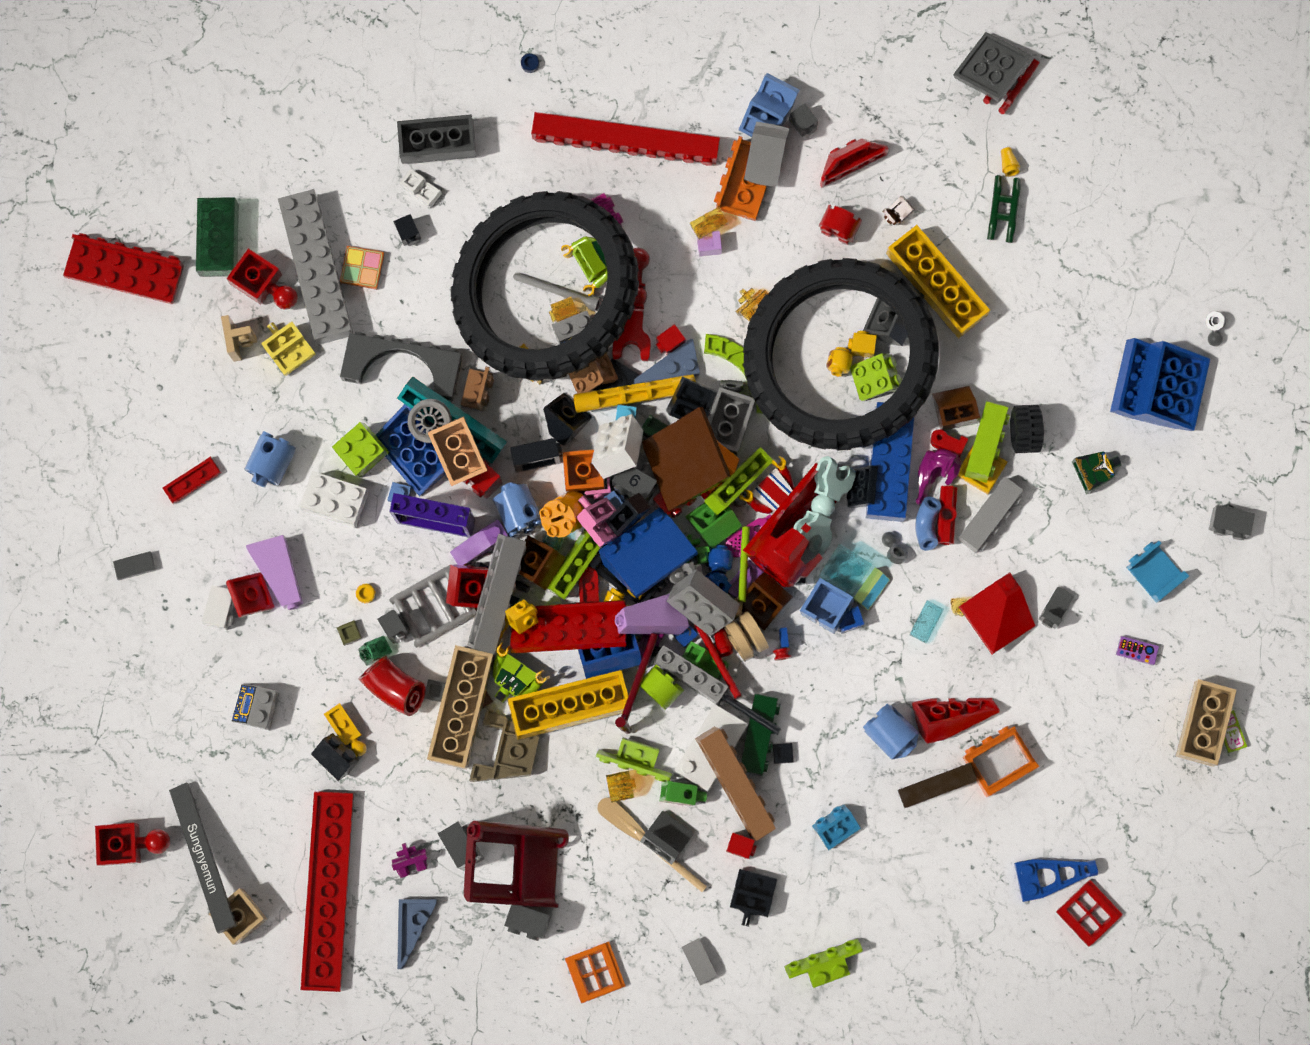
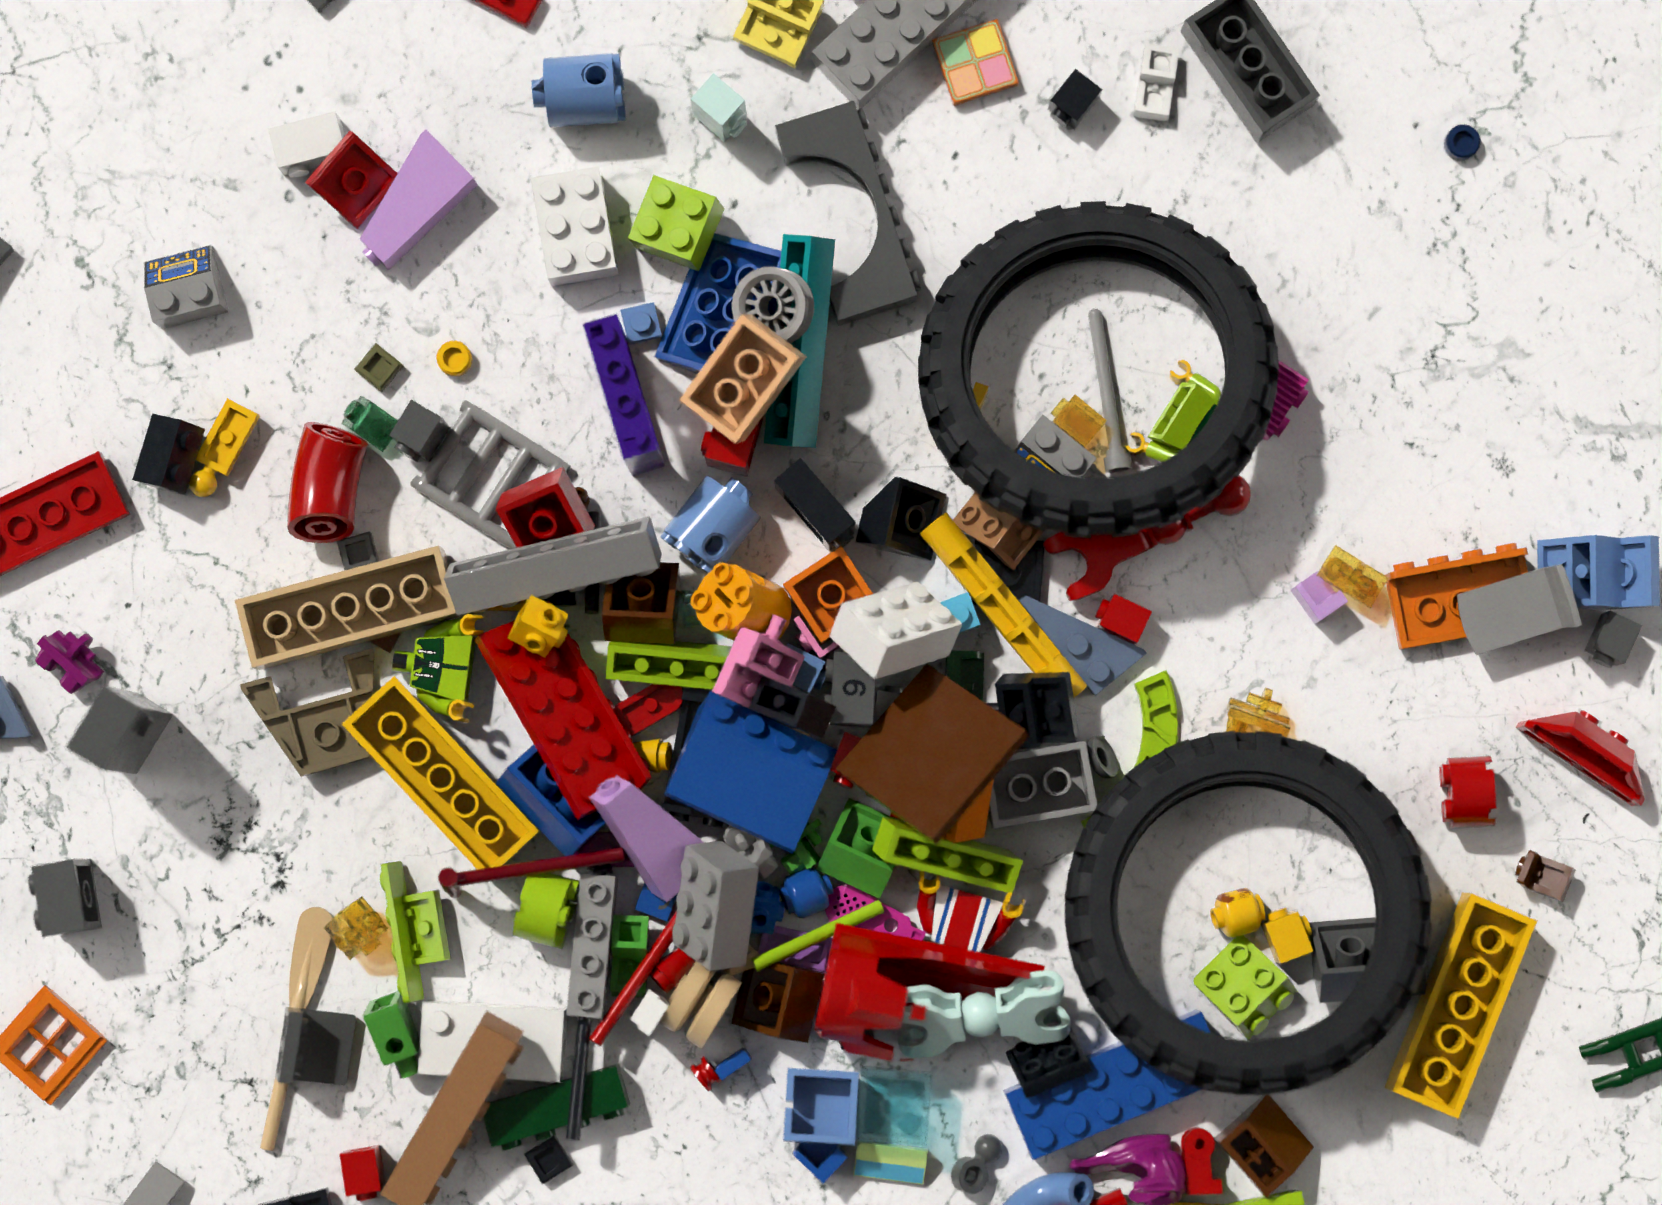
camera: 60 degrees right, 5 degrees up
medium lavender slope [450,520,508,565] -> none
medium nougat bracket [460,366,494,411] -> none
dark red piece [464,821,569,908] -> none
red brick [531,112,720,166] -> none
none -> white slope [630,989,670,1036]
none -> light aqua brick [691,73,747,142]

